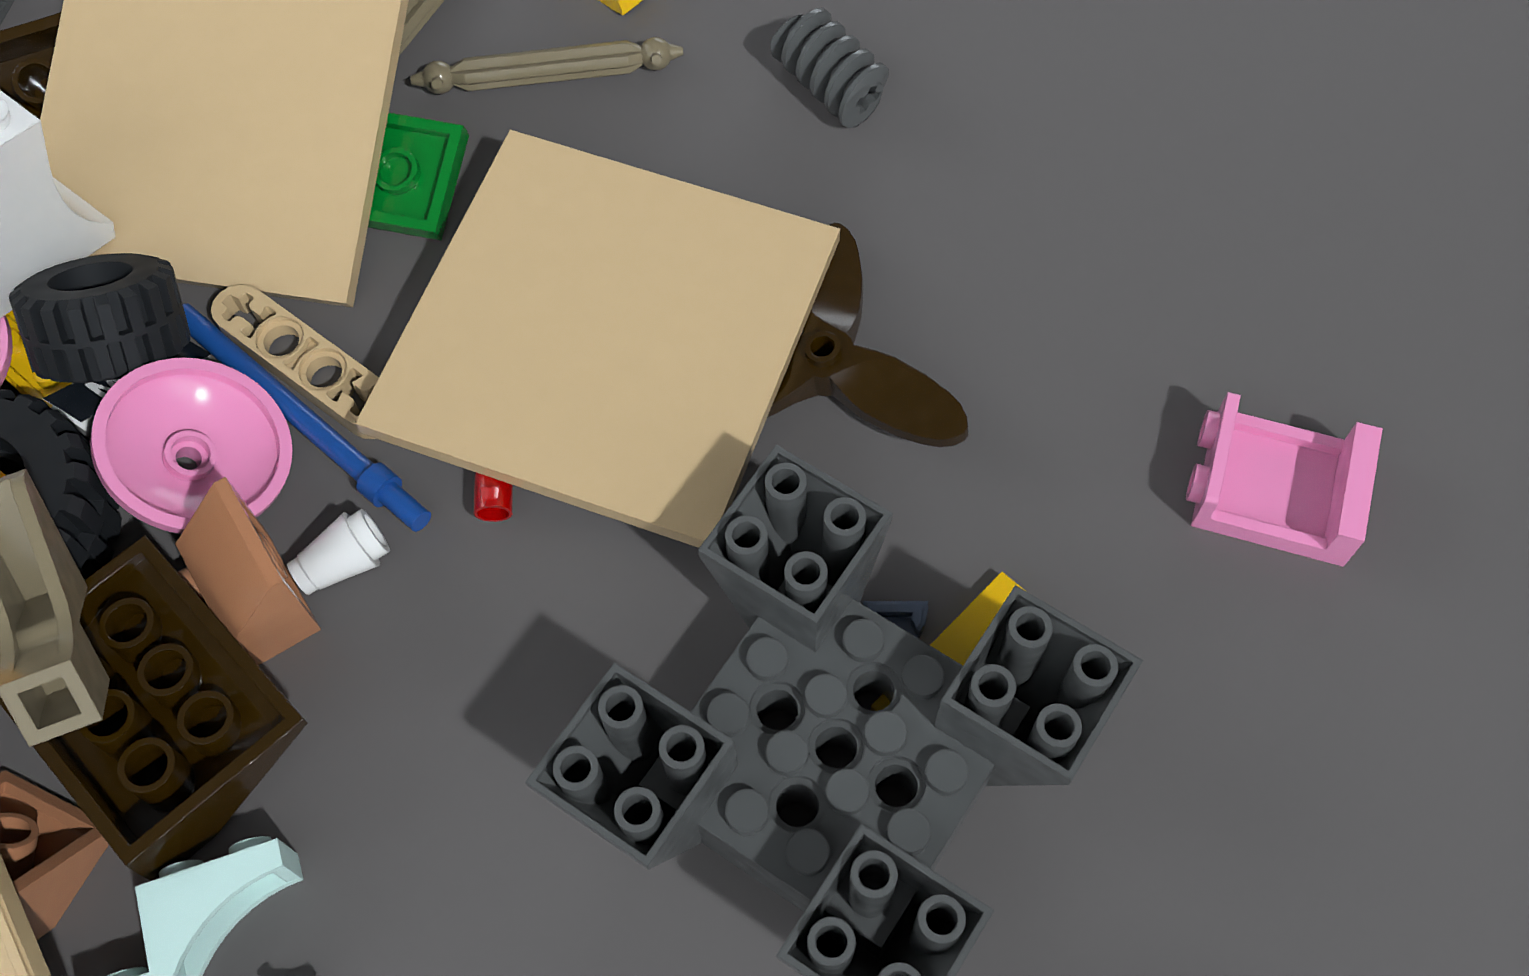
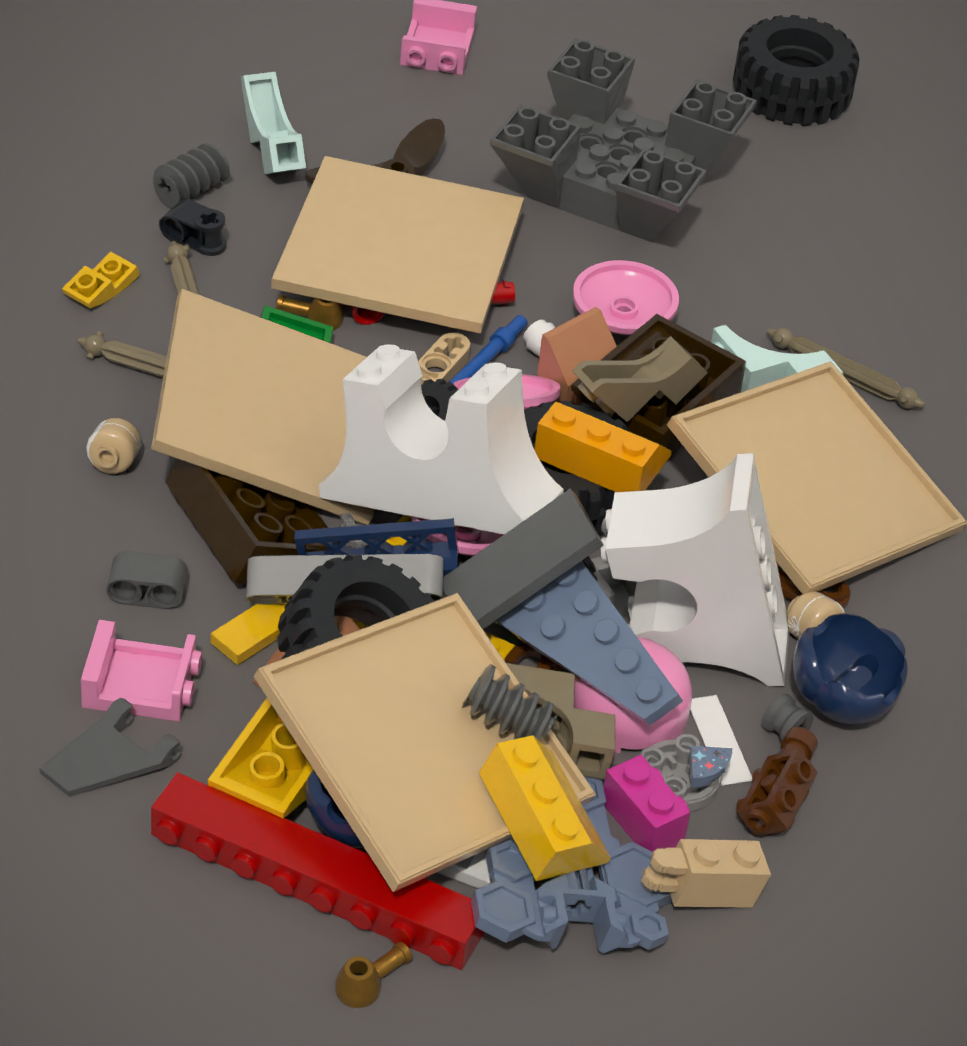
camera: 105 degrees left, 20 degrees down
none -> black piece [159,198,227,256]
none -> light aqua arch [241,71,306,174]
none -> bright pink dish [573,260,679,336]

